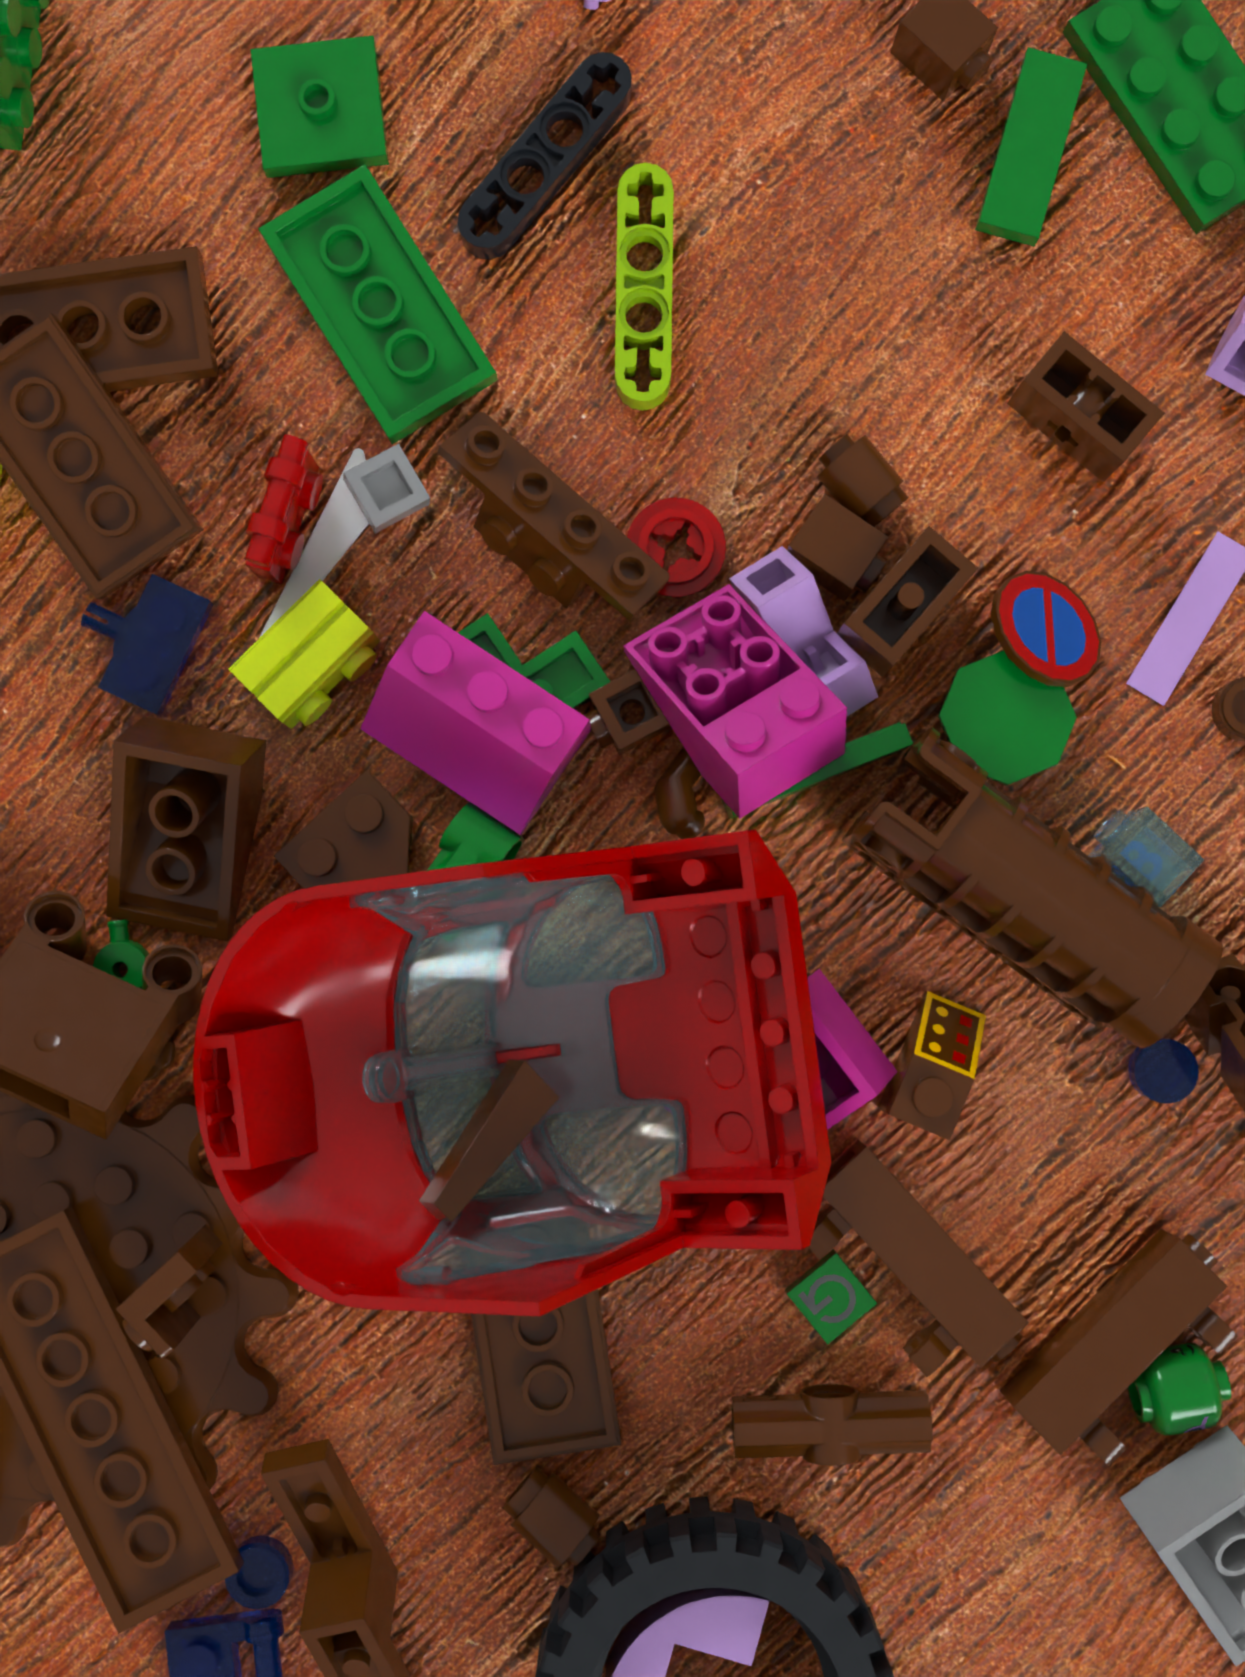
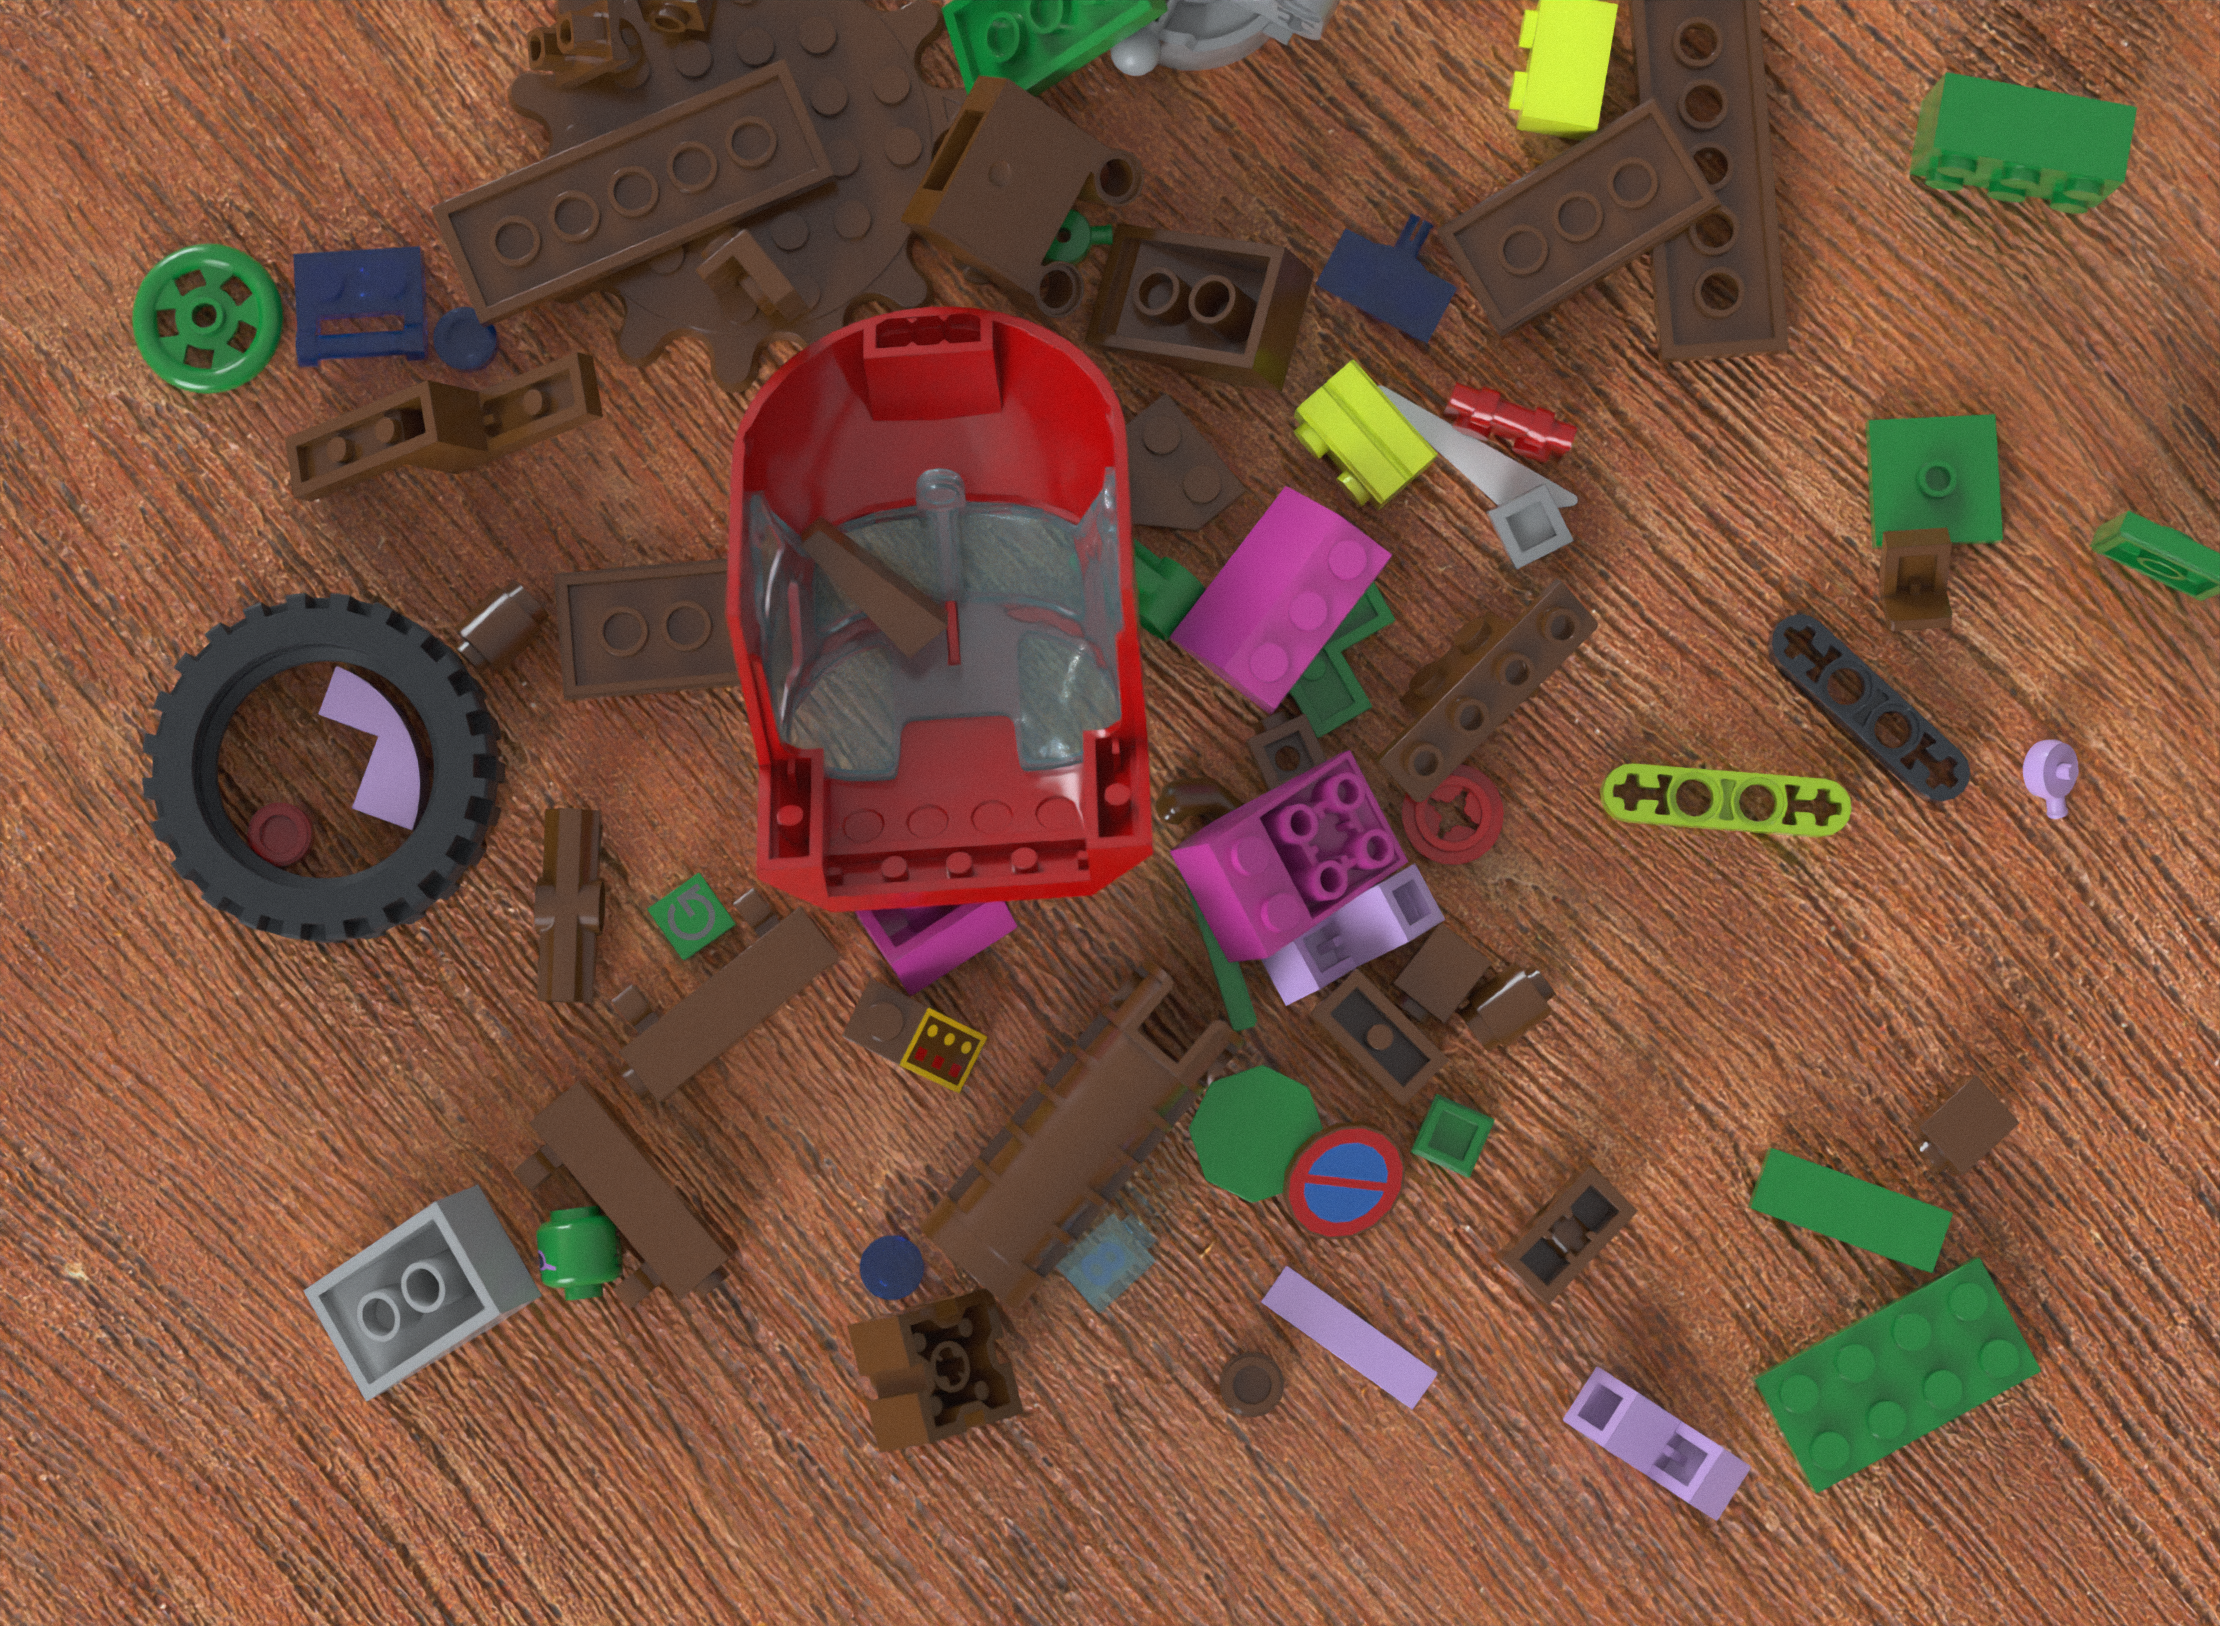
camera: 90 degrees right, 0 degrees up
green plate [258,164,498,445] -> none
none -> green tile [1409,1093,1495,1178]
none -> reddish brown bracket [1878,527,1952,631]

